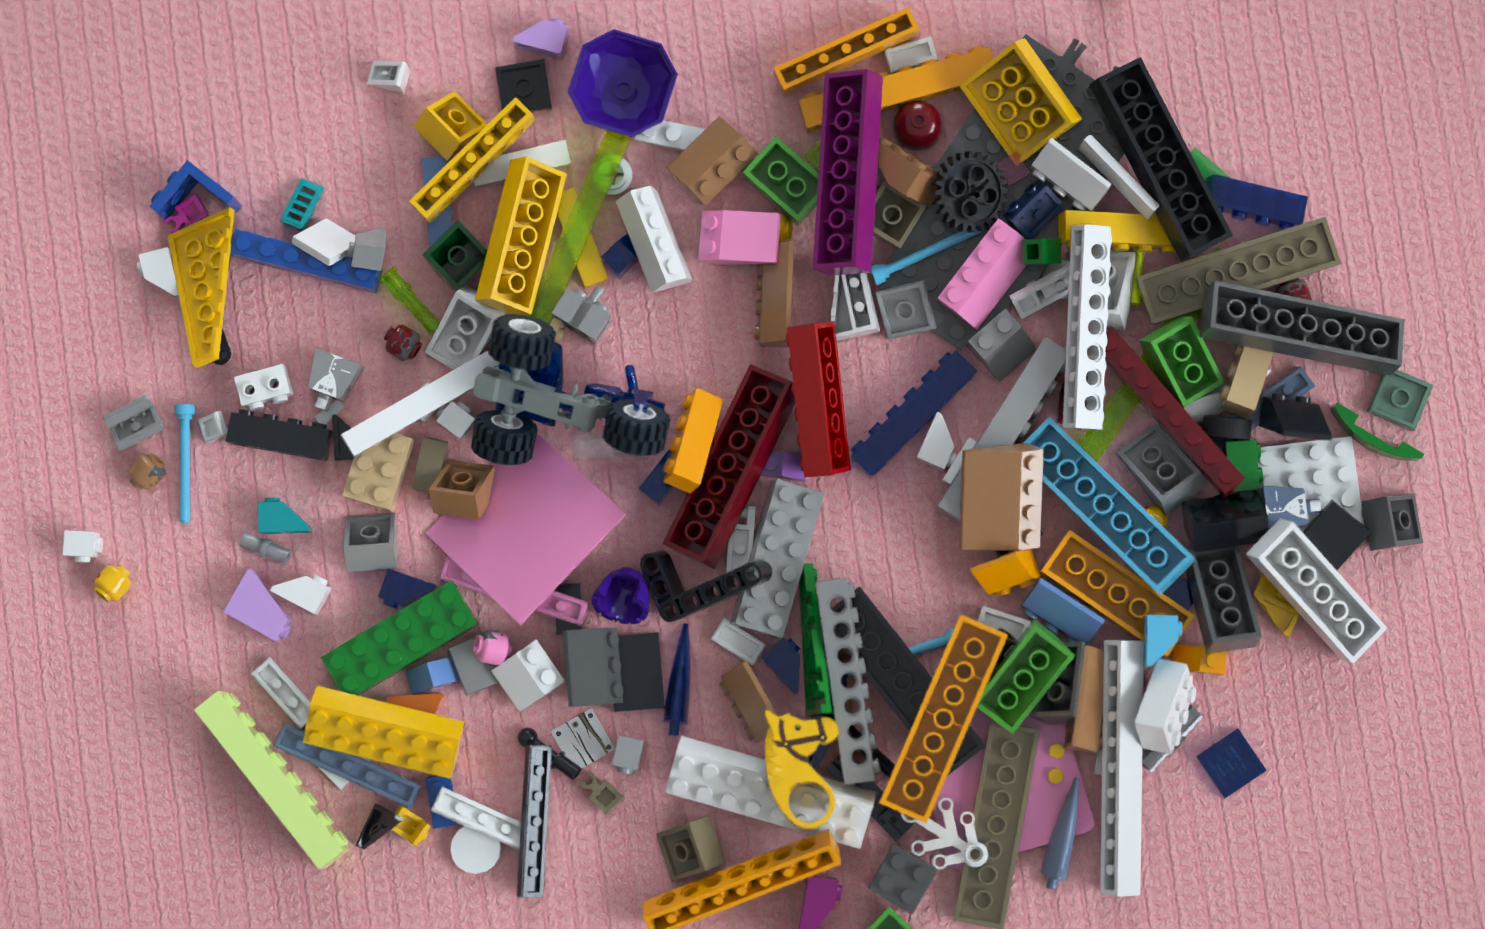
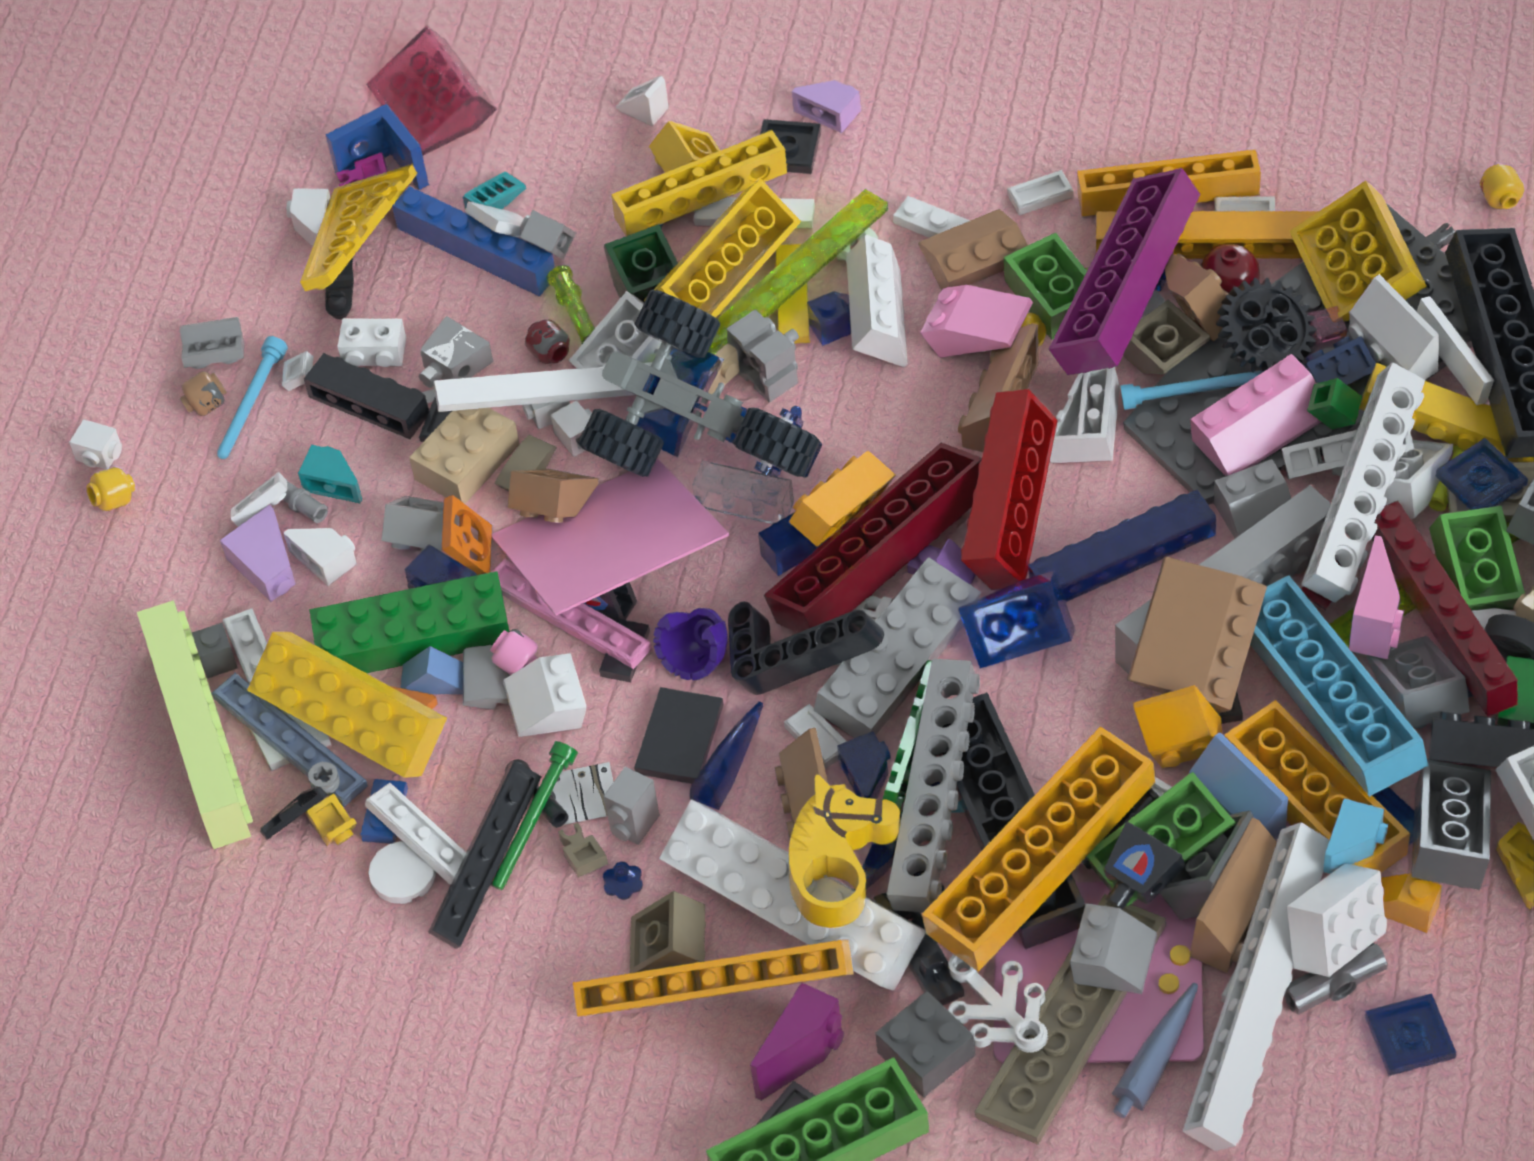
camera: 20 degrees right, 30 degrees down
dark grey slope [563,628,623,707] -> none
dark purple rock [568,29,678,138] -> none
light grey tile [875,280,937,340] -> none
white slope [916,412,956,471] -> none
none -> dark grey brick [192,623,237,678]
none -> white plate [231,472,287,527]
none -> light grey bush [308,762,340,795]
none -> clear pink slope [366,25,497,155]
none -> orange piece [441,495,492,575]
none -> green piece [491,741,578,890]
none -> clear blue plant [603,862,643,900]
none -> clear blue slope [958,571,1076,669]
none -> white tile [1007,170,1074,215]
none -> light grey slope [1070,903,1157,994]
none -> black torso [1104,821,1185,910]
none -> bright pink slope [1349,535,1404,660]
none -> clear blue tile [1435,438,1528,510]

